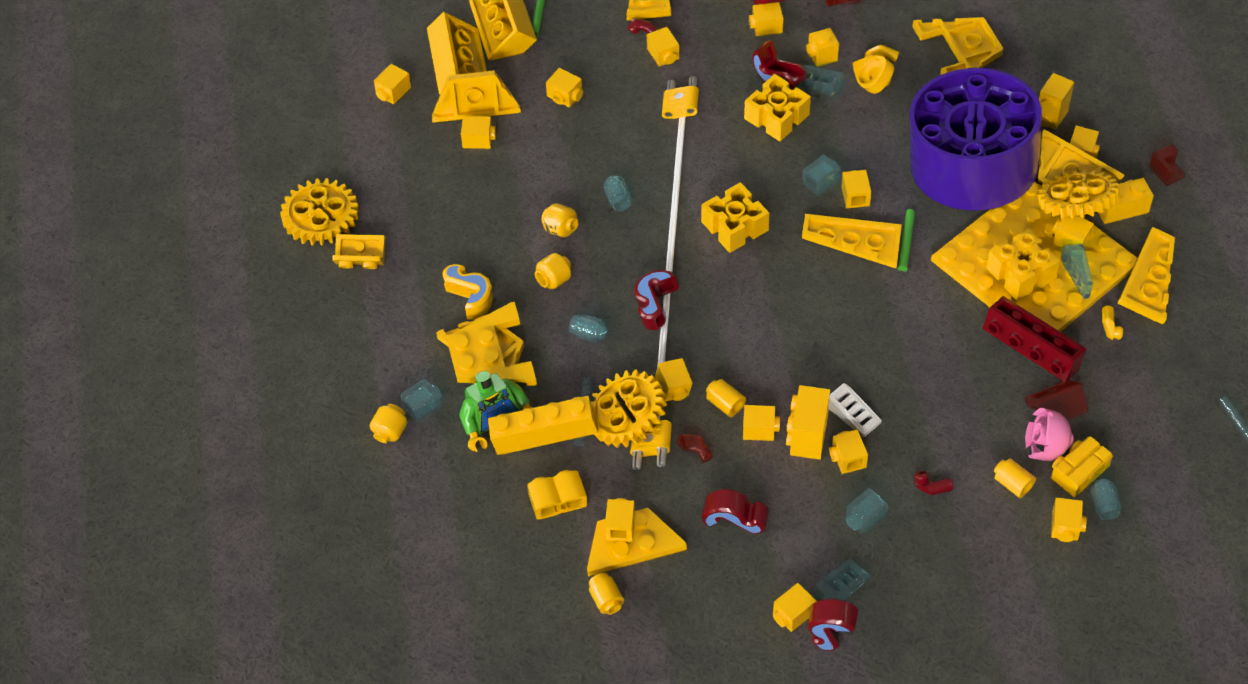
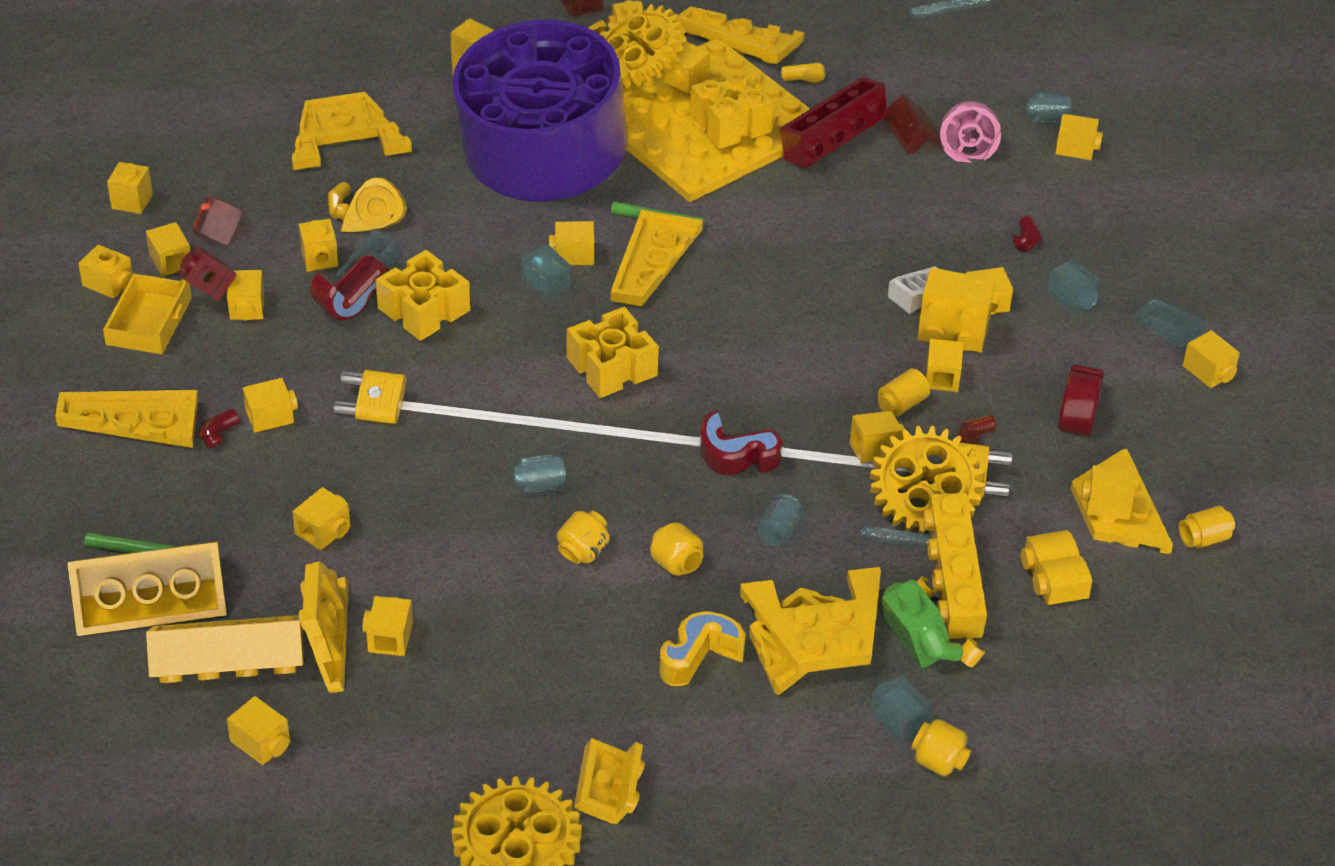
camera: 90 degrees left, 10 degrees down
dark red animal [807,599,859,651] -> none
yellow brick [994,458,1036,498] -> none
yellow brick [1051,436,1113,497] -> none
clear light blue slope [1061,244,1093,299] -> none

